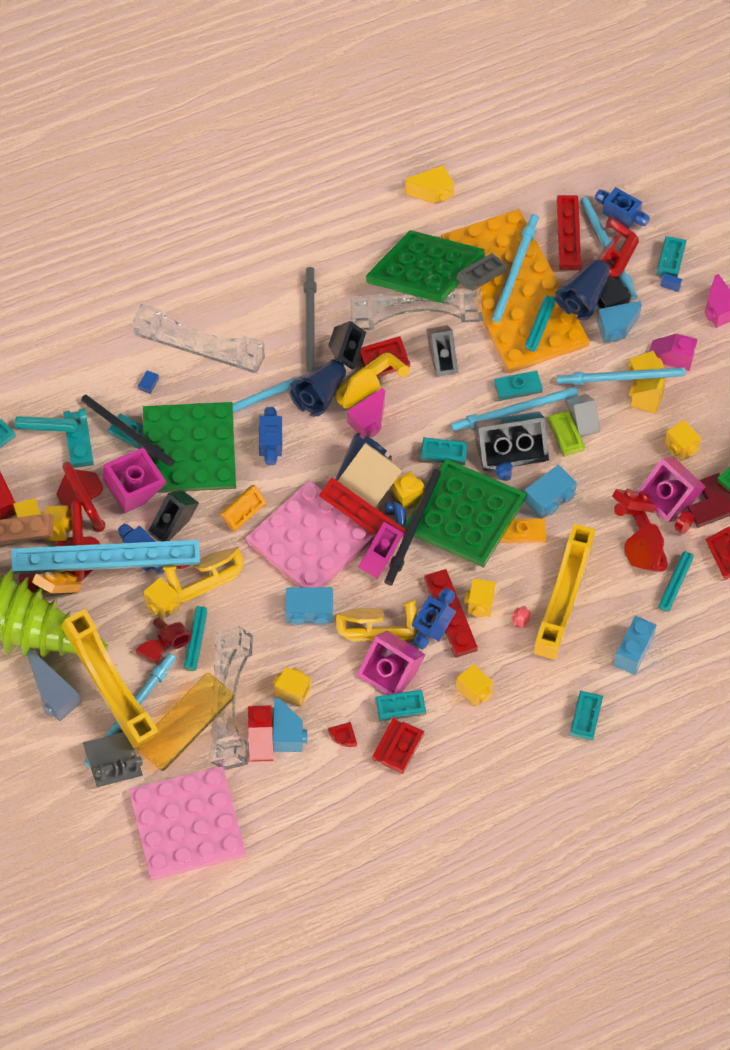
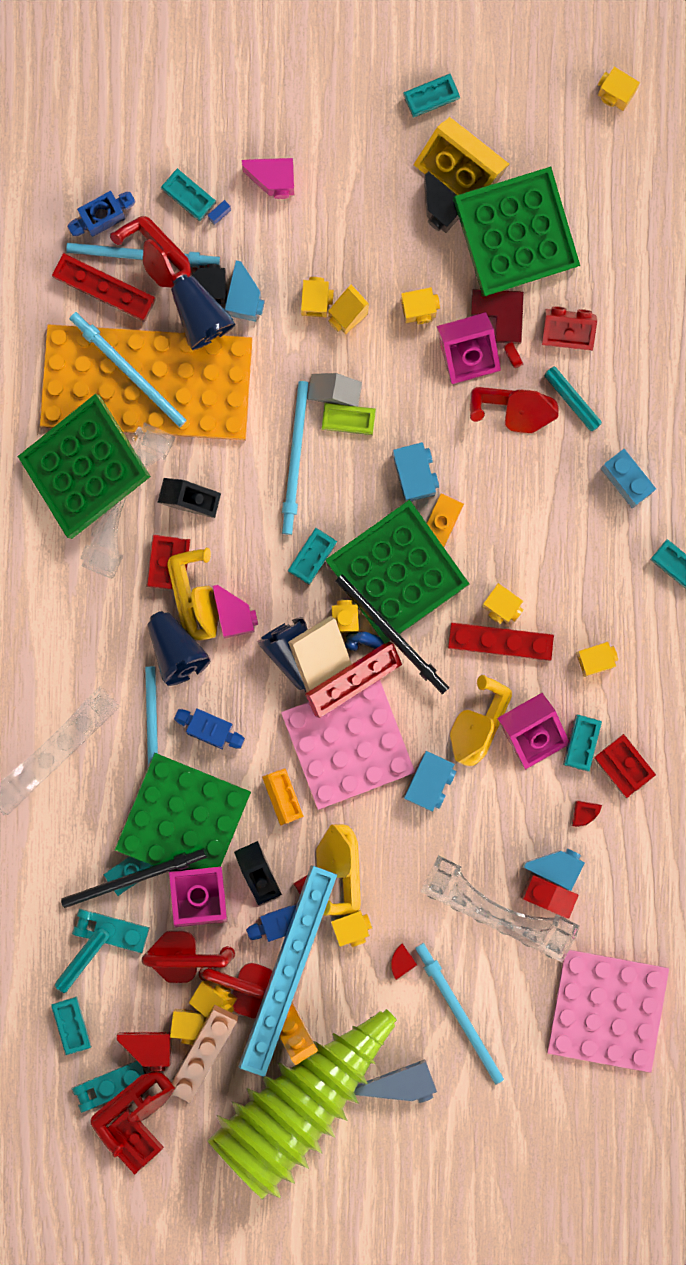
camera: 65 degrees left, 25 degrees up
yellow arch [61,609,159,749] -> none
dark grey hinge [83,732,143,788] -> none
clear yellow piece [137,673,235,771] -> none
blue piece [138,370,159,394] -> none
dark red piece [153,618,192,649] -> none
teal axle [184,606,207,671] -> none
yellow brick [273,666,311,707] -> none
dark grey bar [304,267,317,373] -> none
black slope [328,321,366,370] -> none
dark pink slope [358,522,404,579] -> none
blue piece [412,587,456,650] -> none
dark grey plate [456,253,508,292] -> none
black slope [474,411,549,471] -> none
teal plate [494,370,543,401] -> none
blue arm [495,462,513,481] -> none
coral plate [511,606,532,628] -> none
teal axle [525,295,555,352] -> none
yellow arch [534,523,596,660] -> none
medium azure bar [557,367,686,385] -> none
red plate [612,488,657,513] -> none
dark pink slope [649,333,698,371] -> none

